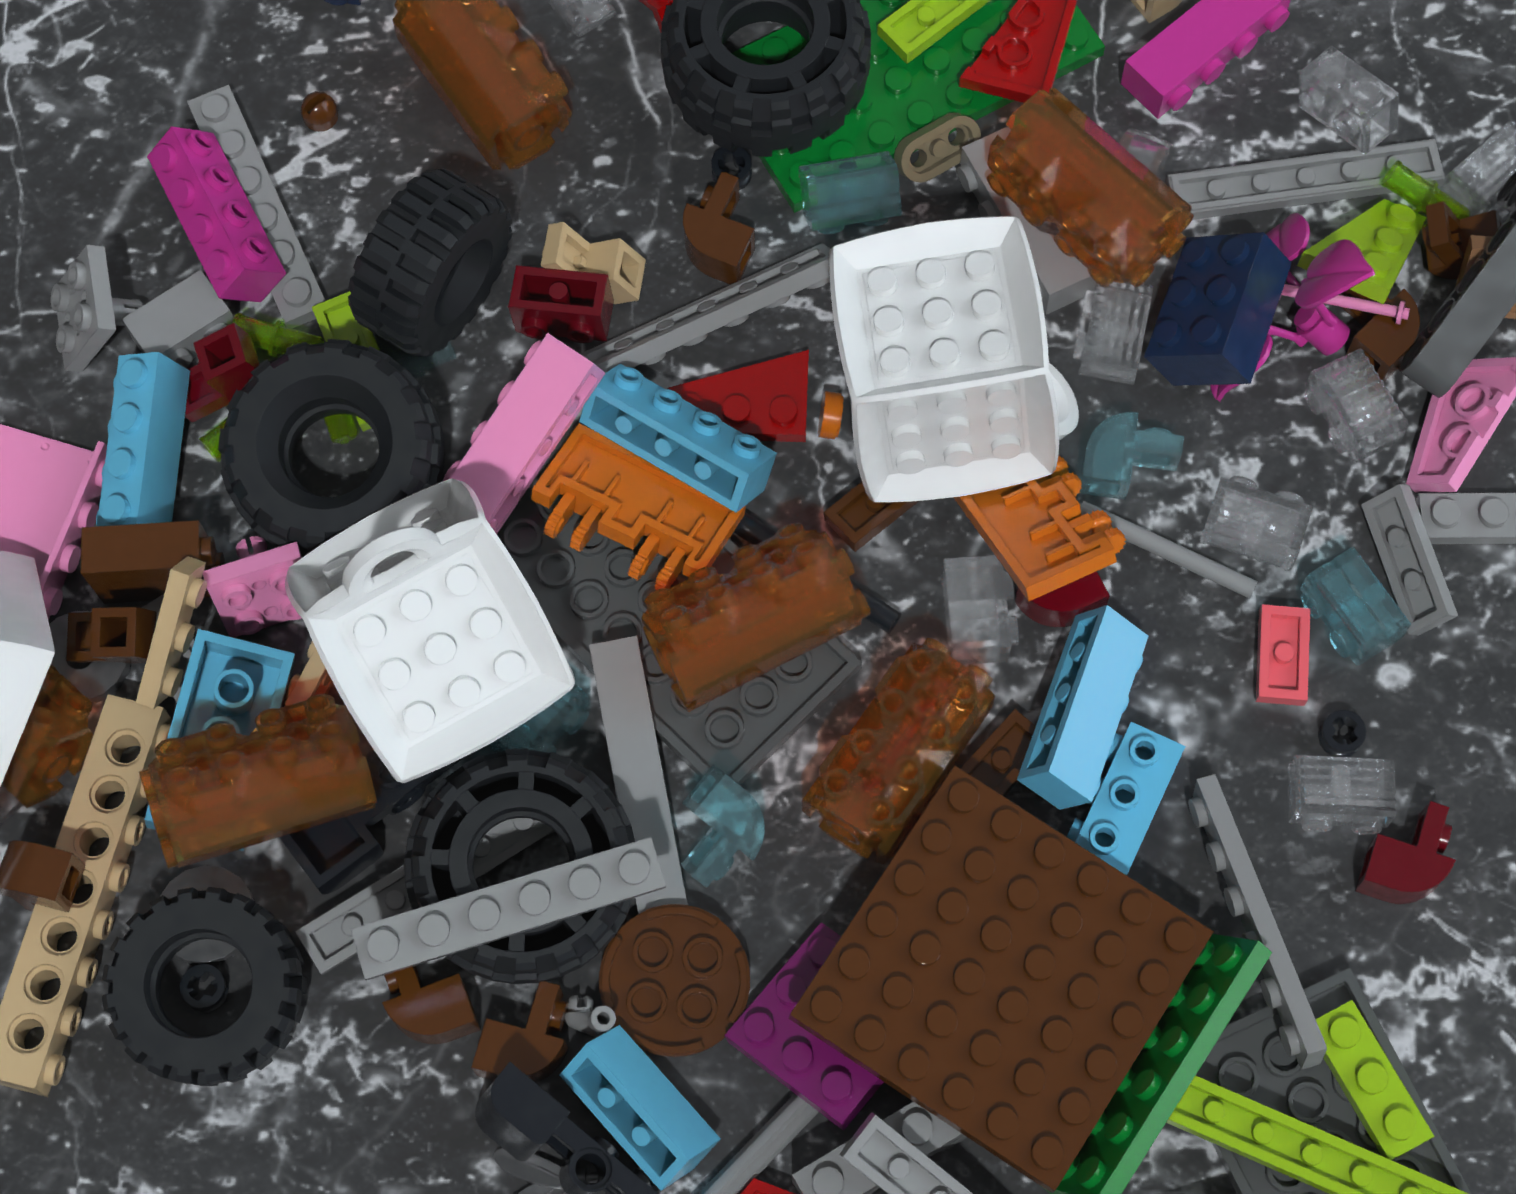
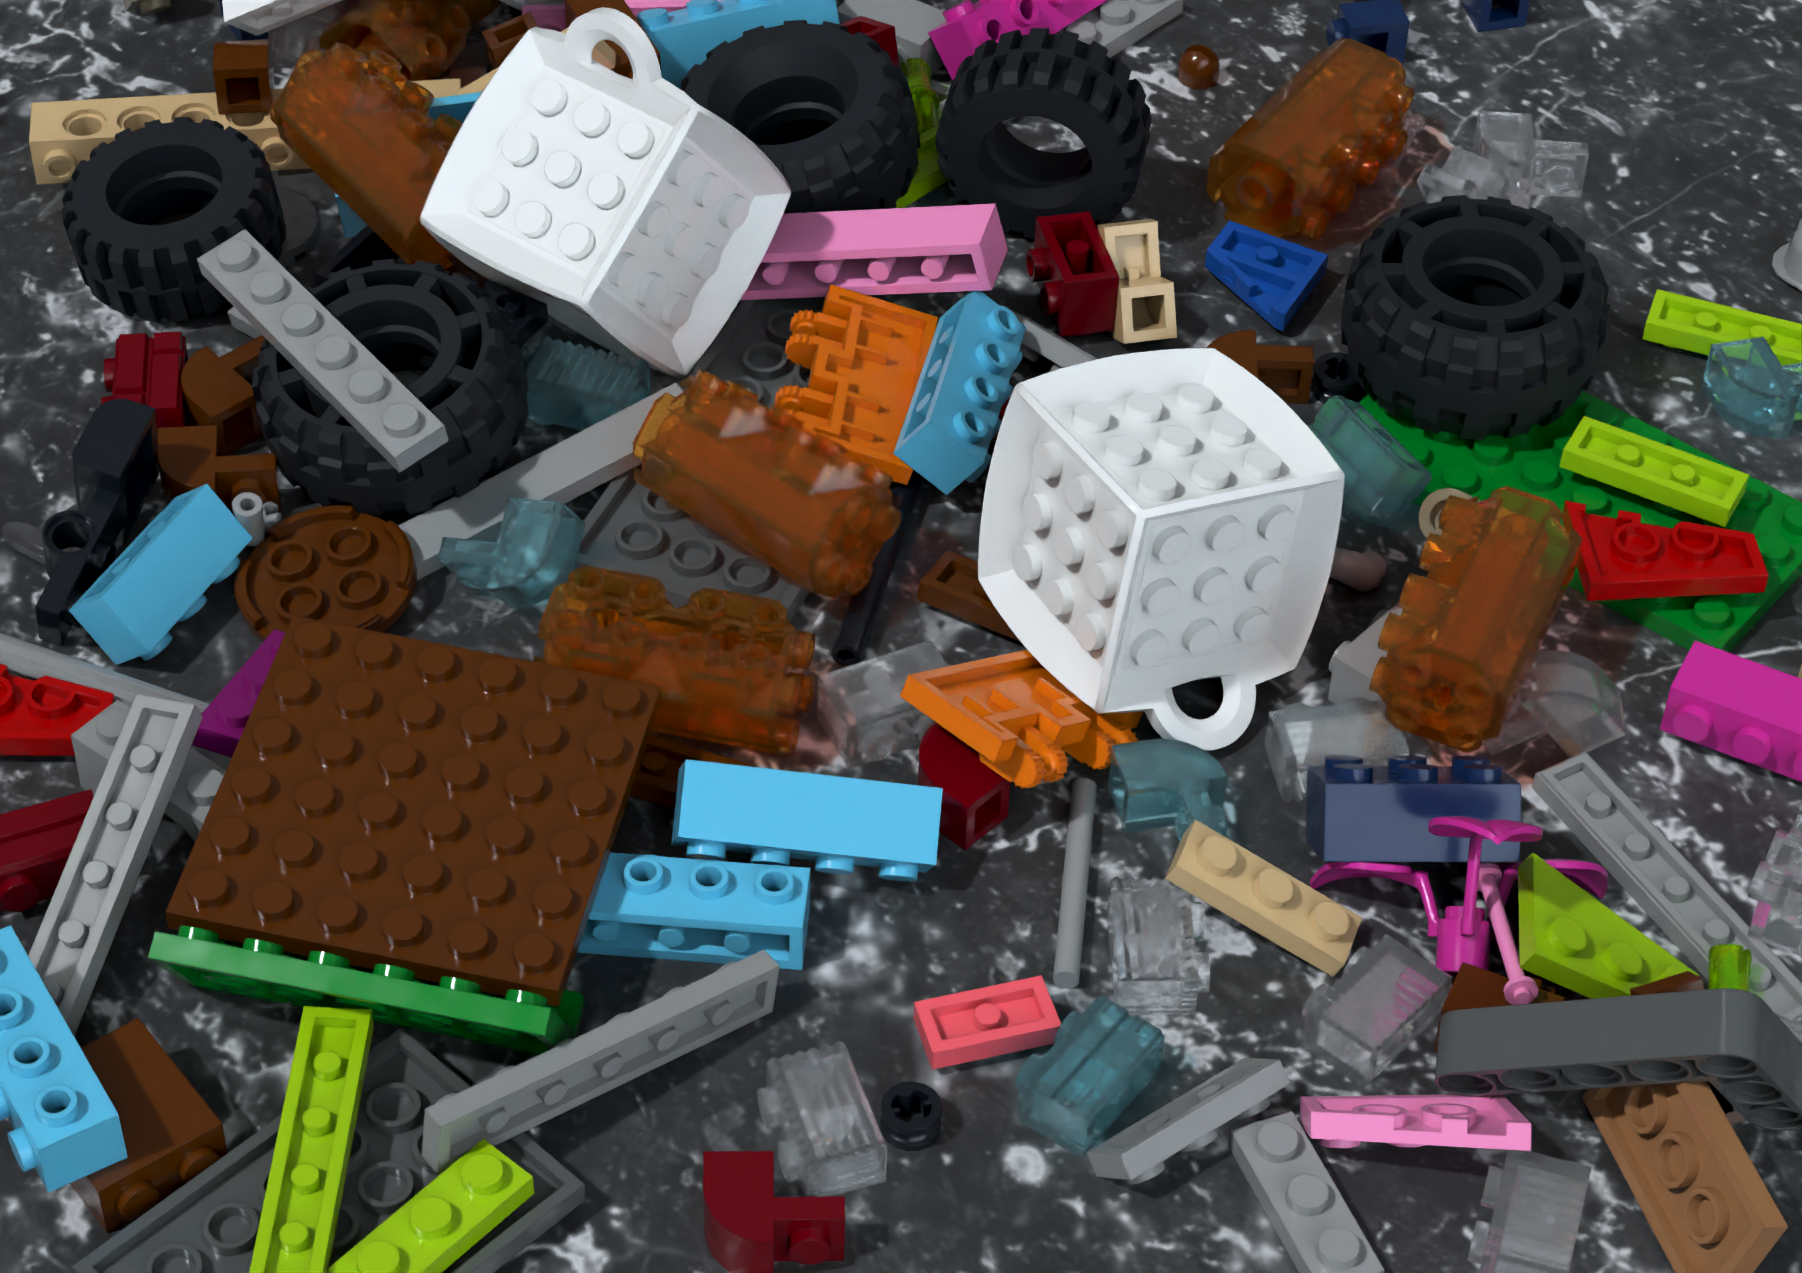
camera: 65 degrees right, 25 degrees down
none -> dark red brick [101,331,189,435]
none -> tan plate [1165,819,1362,977]
none -> blue wing [1205,220,1328,331]

